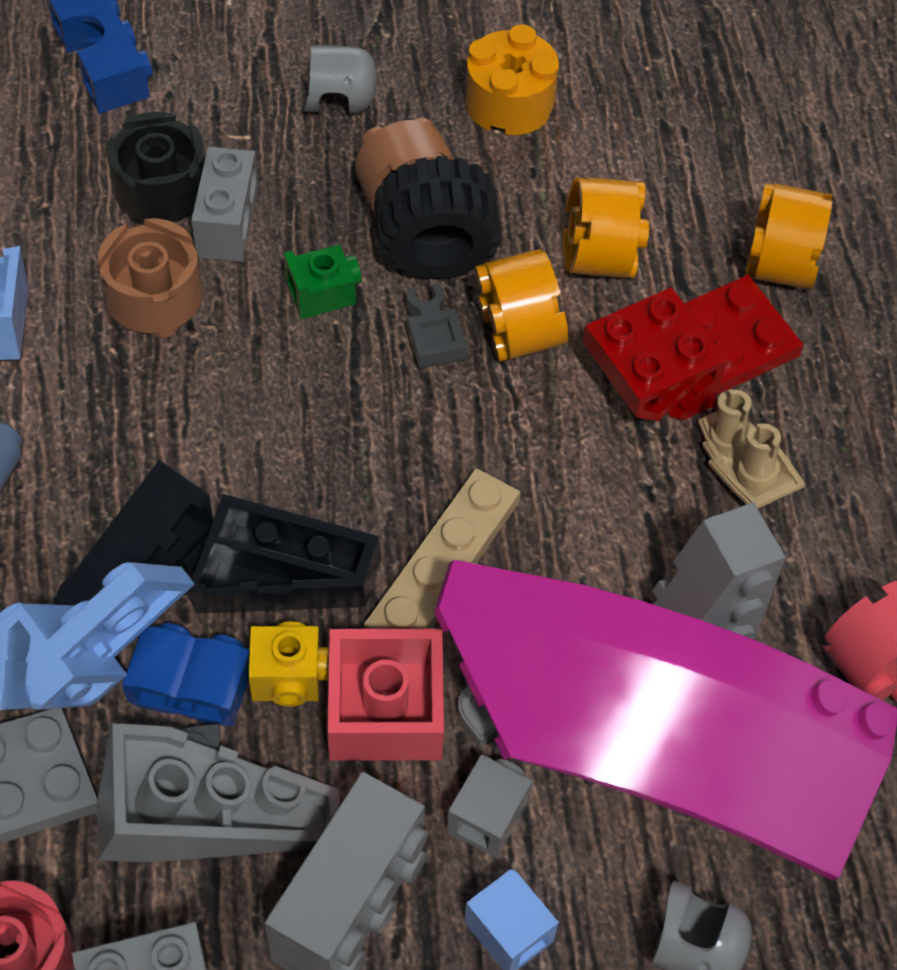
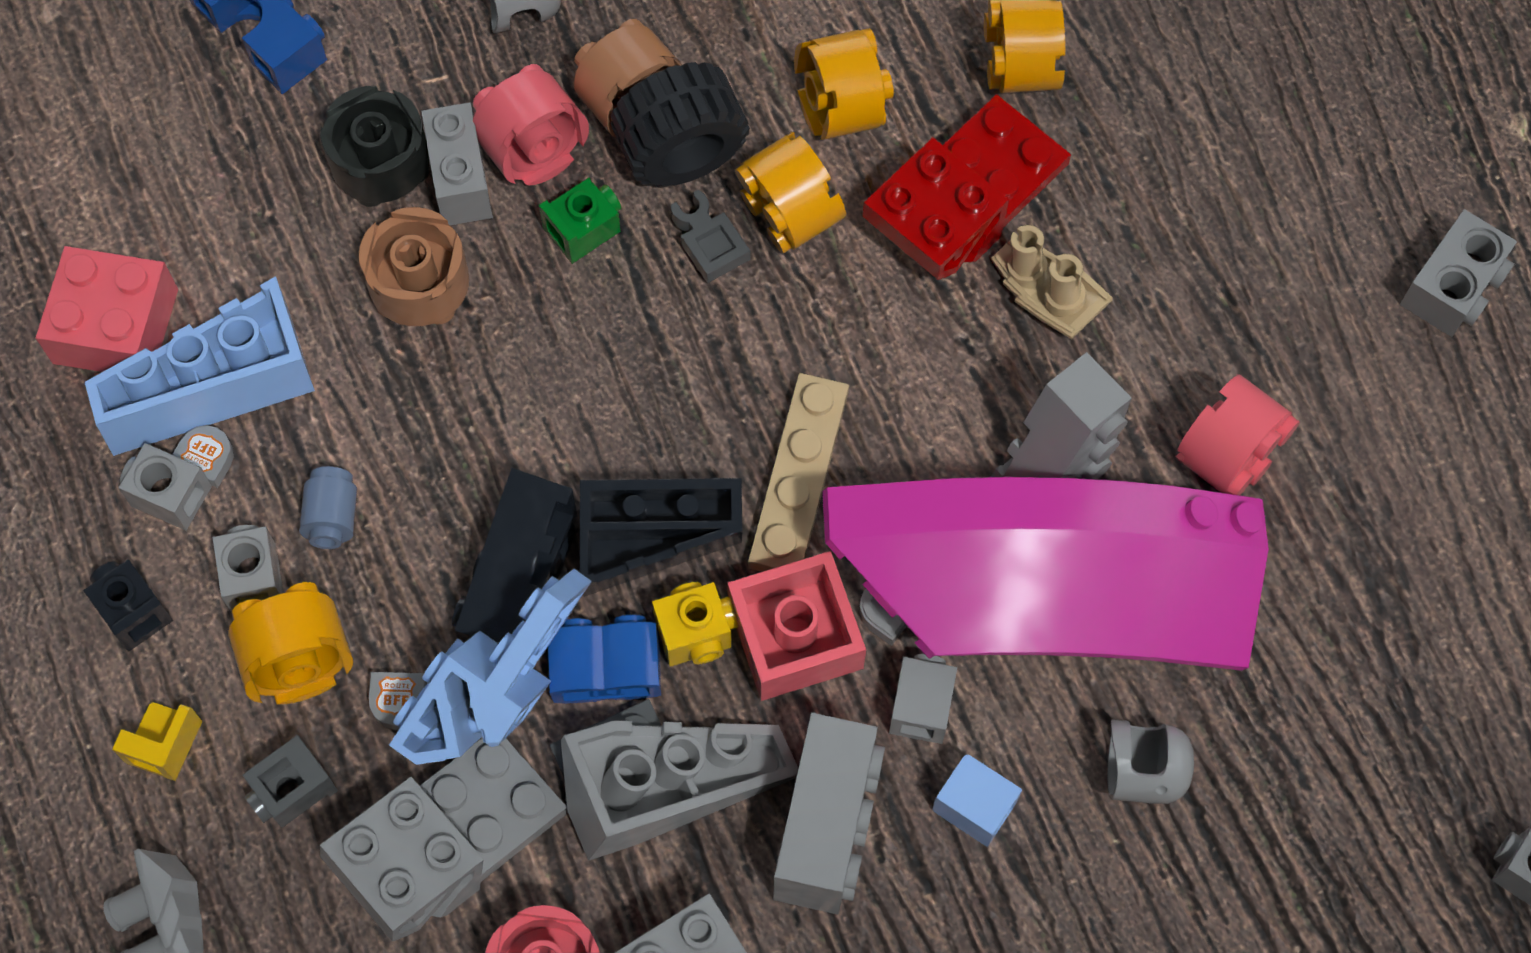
camera: 15 degrees left, 10 degrees up
none -> coral brick [473,64,589,186]

